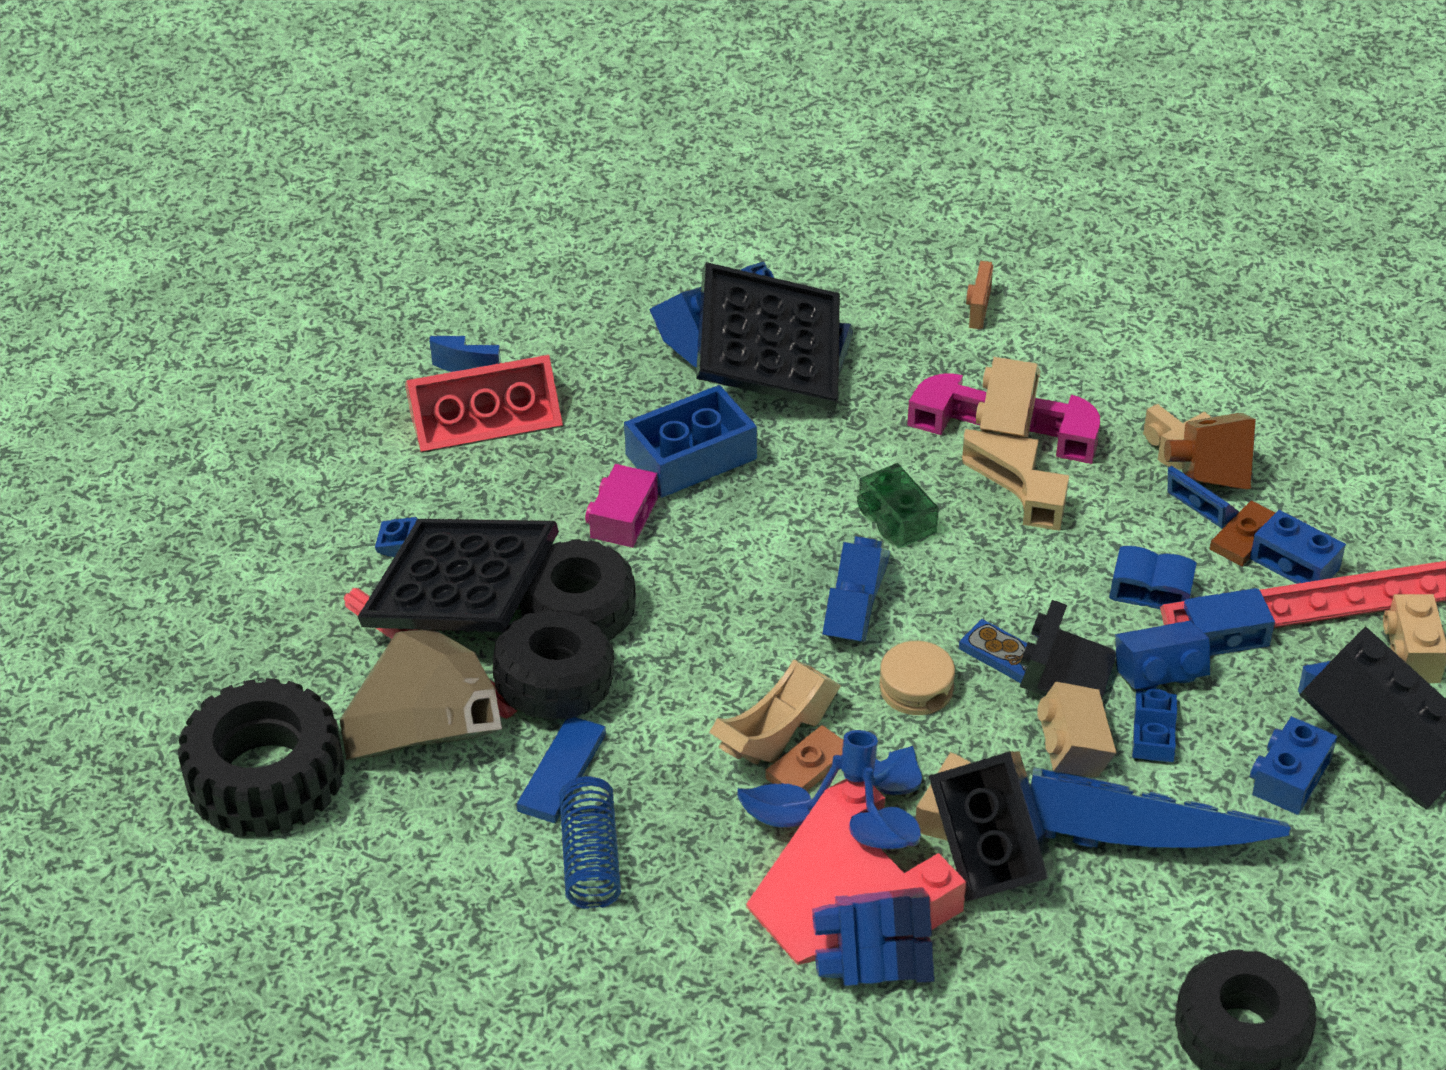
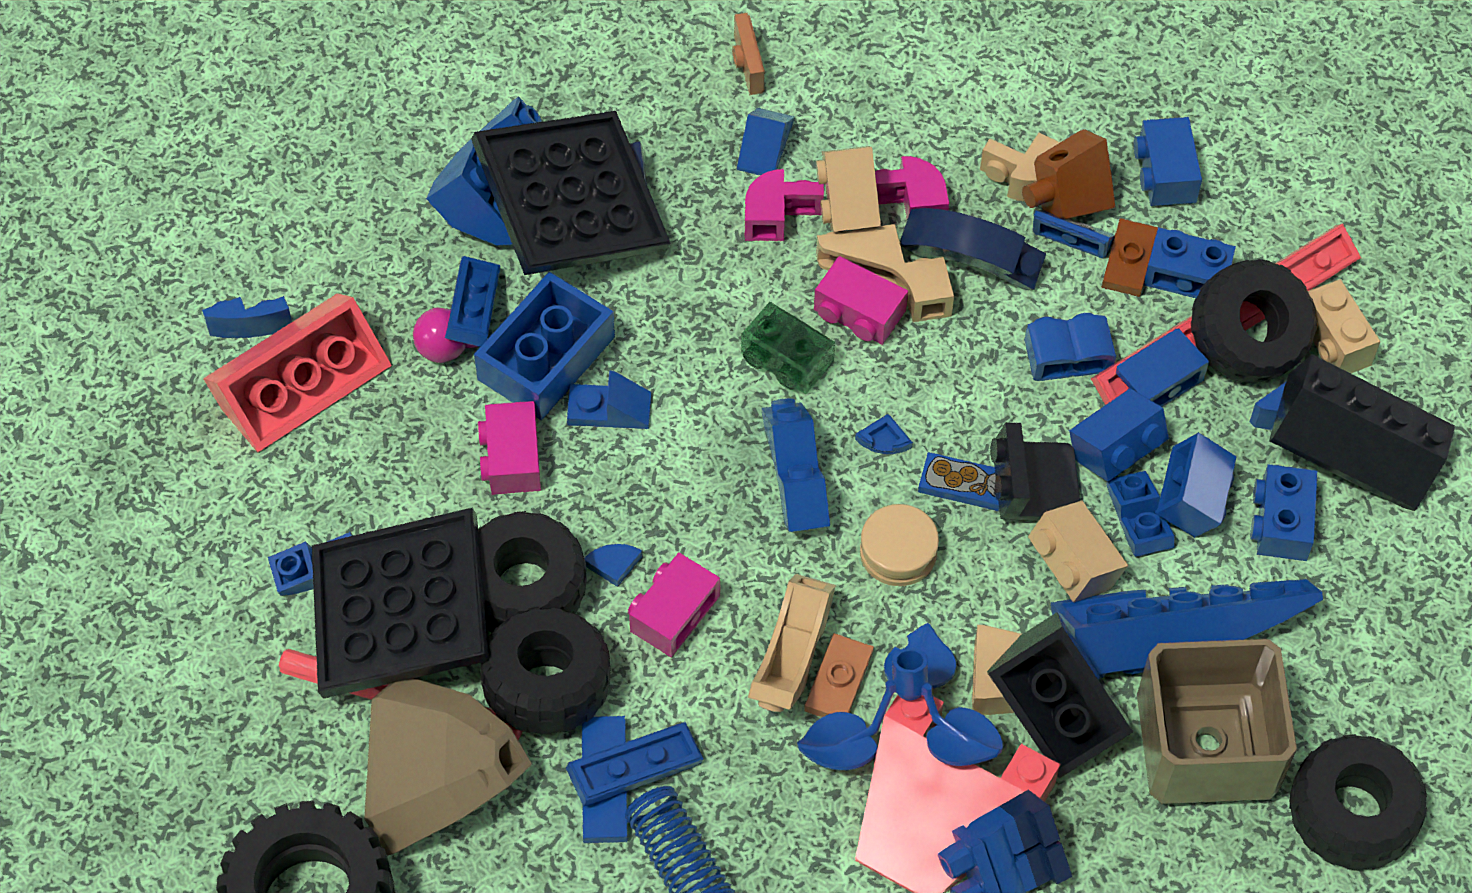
camera: 25 degrees left, 15 degrees up
none -> dark pink piece [413,307,478,363]
none -> blue tile [445,256,501,347]
none -> blue tile [566,722,703,807]
none -> blue slope [567,370,651,429]
none -> blue tile [585,544,642,587]
none -> dark pink brick [628,552,720,658]
none -> blue slope [737,108,795,175]
none -> dark pink brick [814,256,908,345]
none -> blue tile [855,414,913,454]
none -> dark blue arch [900,208,1046,290]
none -> blue brick [1134,117,1202,206]
none -> dark tan plate [1137,639,1297,804]
none -> blue brick [1156,432,1237,538]
none -> black tyre [1191,259,1317,383]

